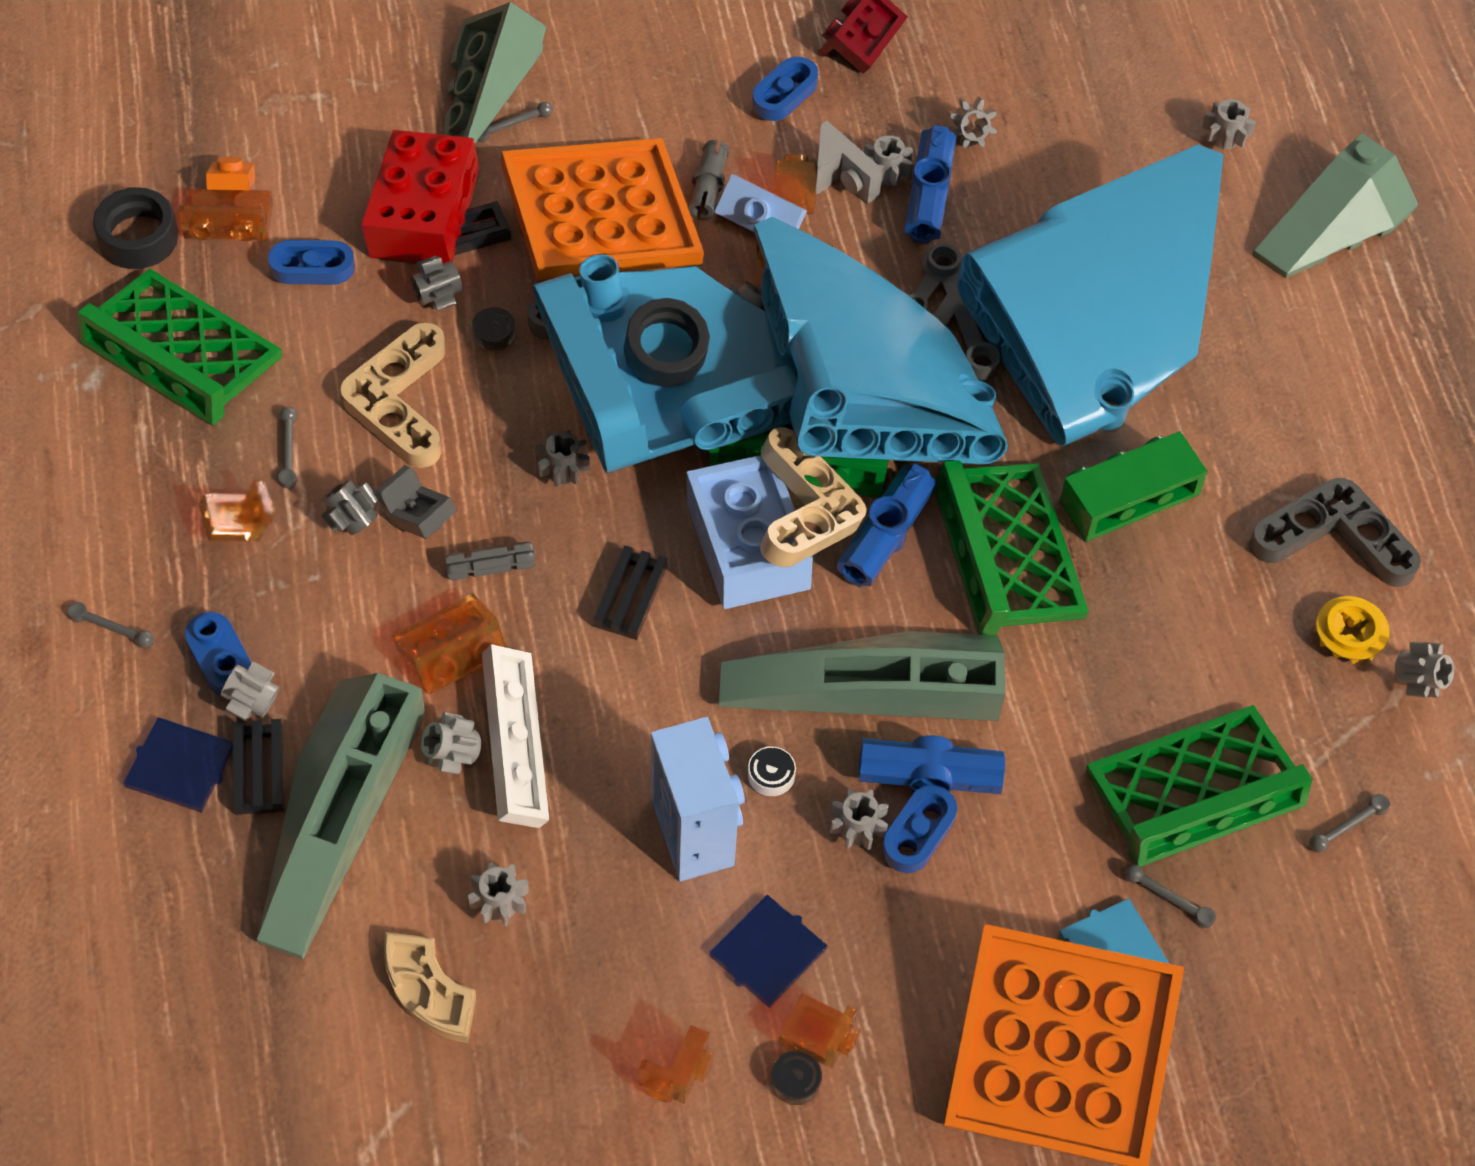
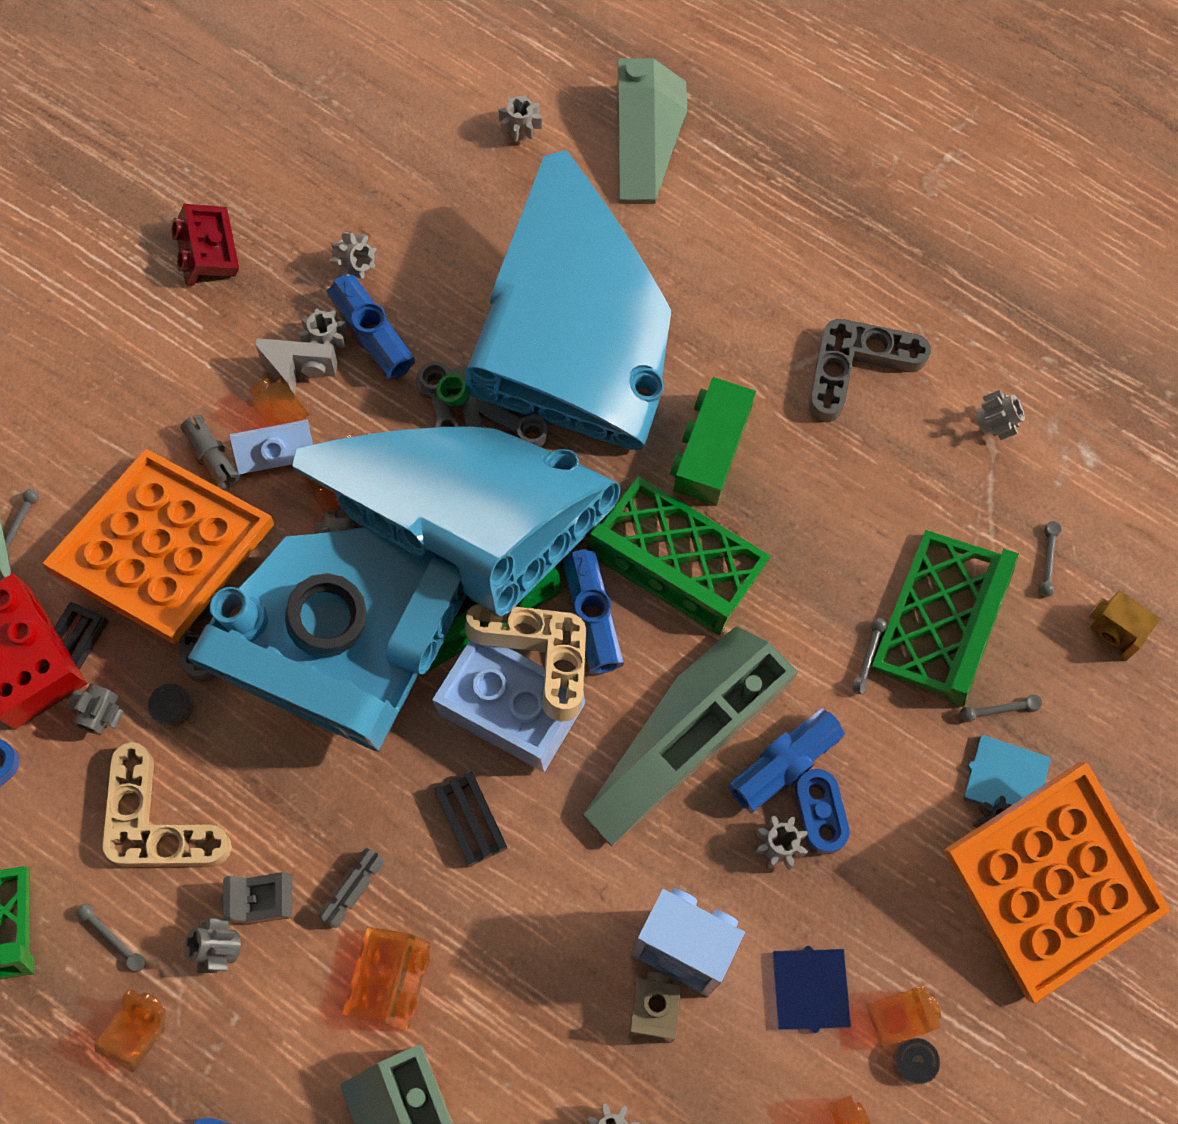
camera: 45 degrees left, 10 degrees up
light grey gear [421,712,481,774] -> none
white plate [482,644,549,828] -> none
dark grey gear [535,430,590,487] -> none
black tile [748,747,796,796] -> none
blue plate [752,57,818,121] -> none
yellow gear [1314,596,1390,664] -> none
none -> green hinge [437,373,470,407]
none -> dark tan brick [629,972,682,1043]
none -> dark grey hinge [853,618,887,695]
none -> pearl gold brick [1088,590,1161,661]

